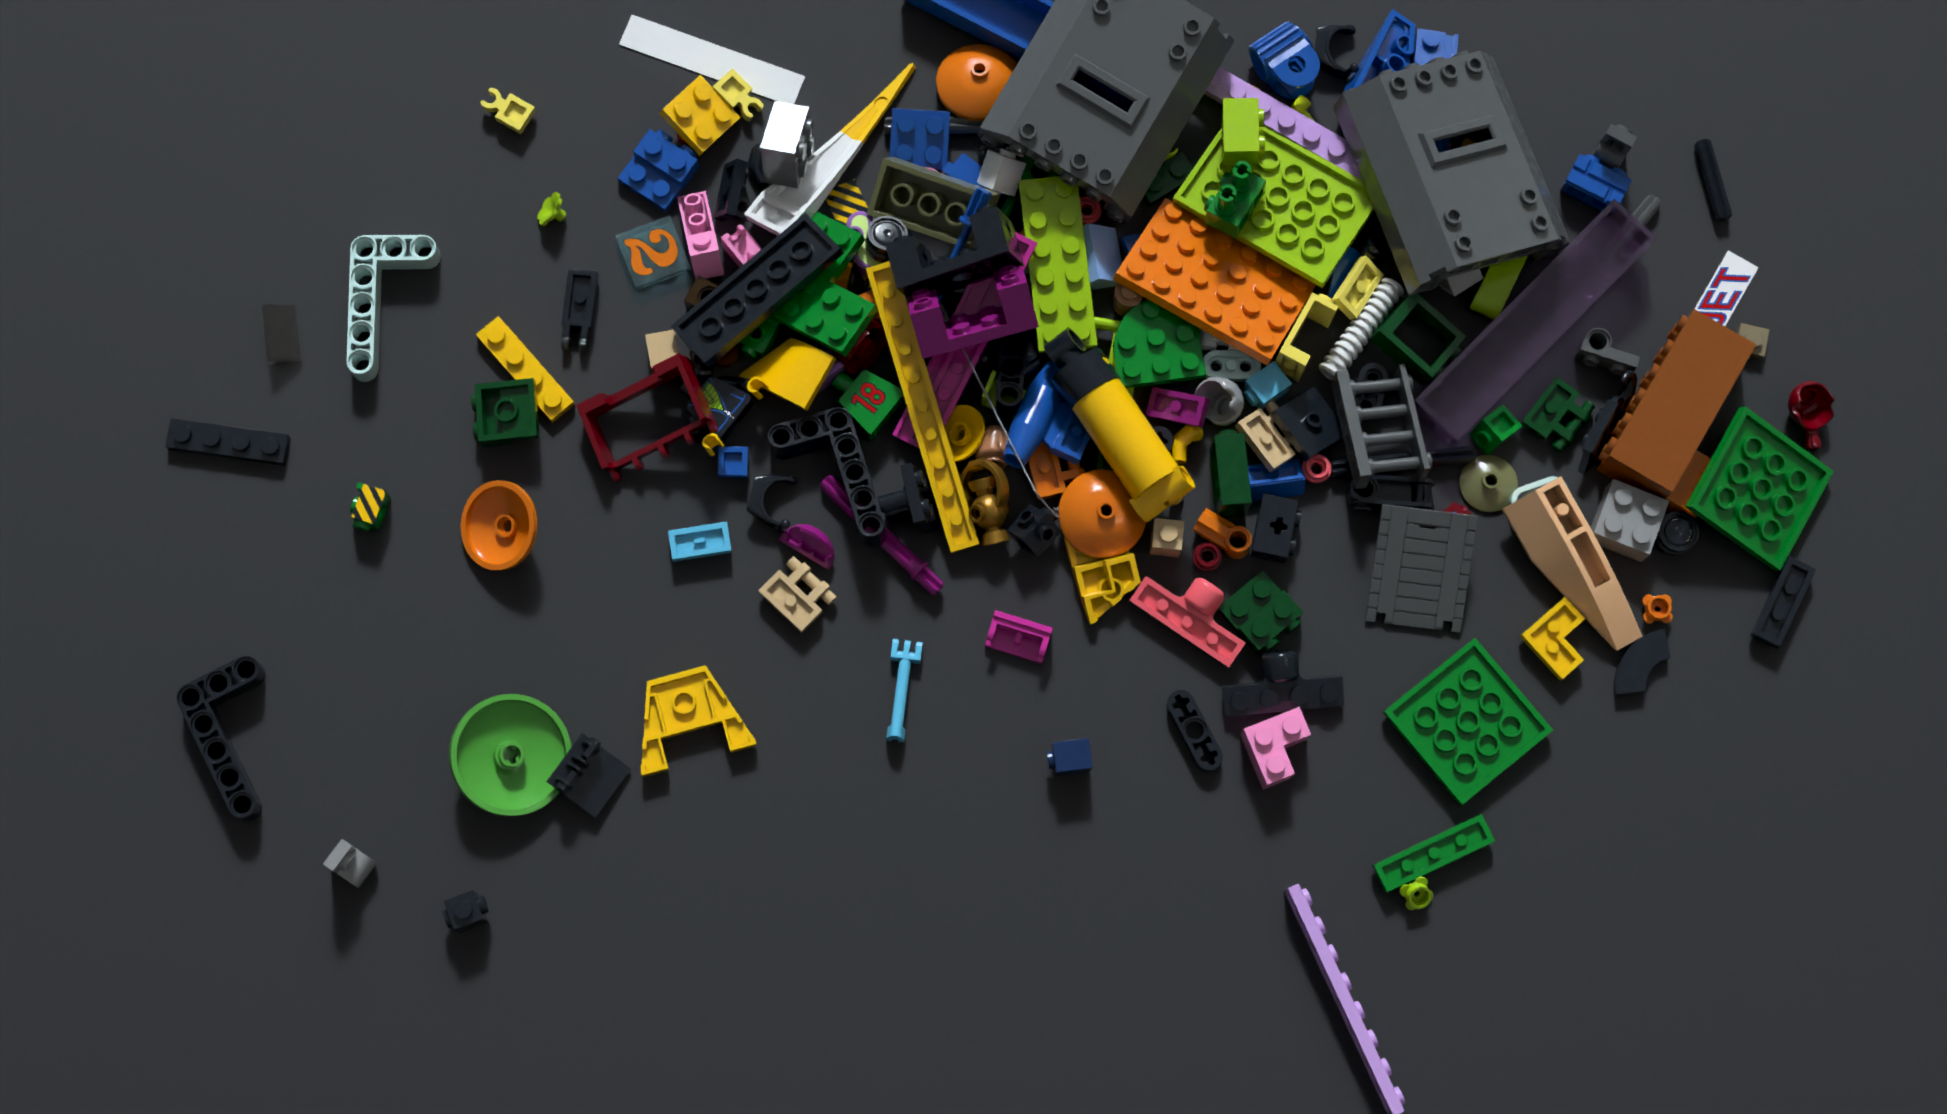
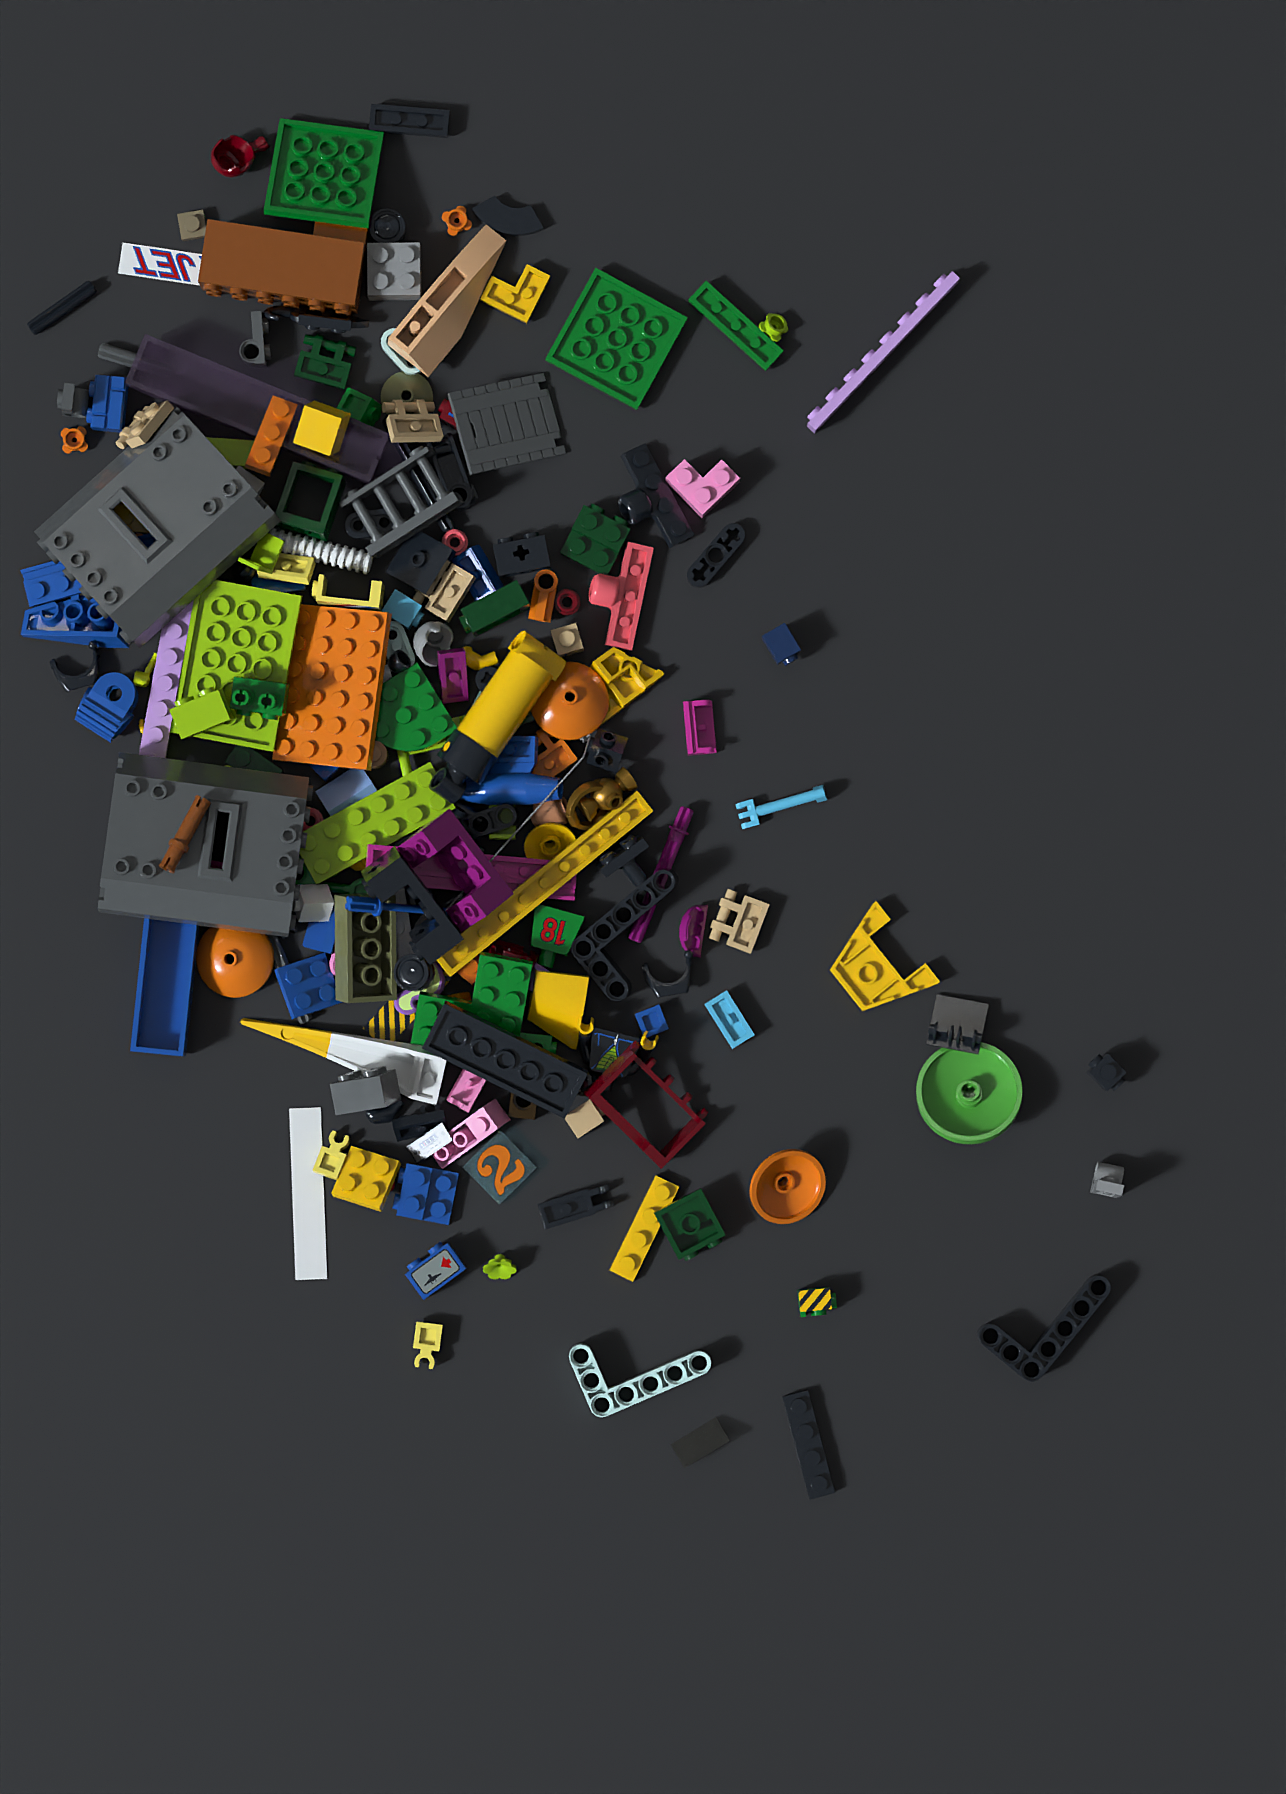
camera: 110 degrees left, 10 degrees up
none -> orange plate [61,426,88,454]
none -> tan plate [116,400,174,449]
none -> dark orange pin [159,795,211,874]
none -> lime bracket [237,533,285,574]
none -> orange plate [245,395,298,477]
none -> yellow head [293,400,351,456]
none -> tan plate [382,399,443,443]
none -> black hinge [388,650,411,673]
none -> brick [405,1241,467,1300]
none -> sticker [407,1123,452,1165]

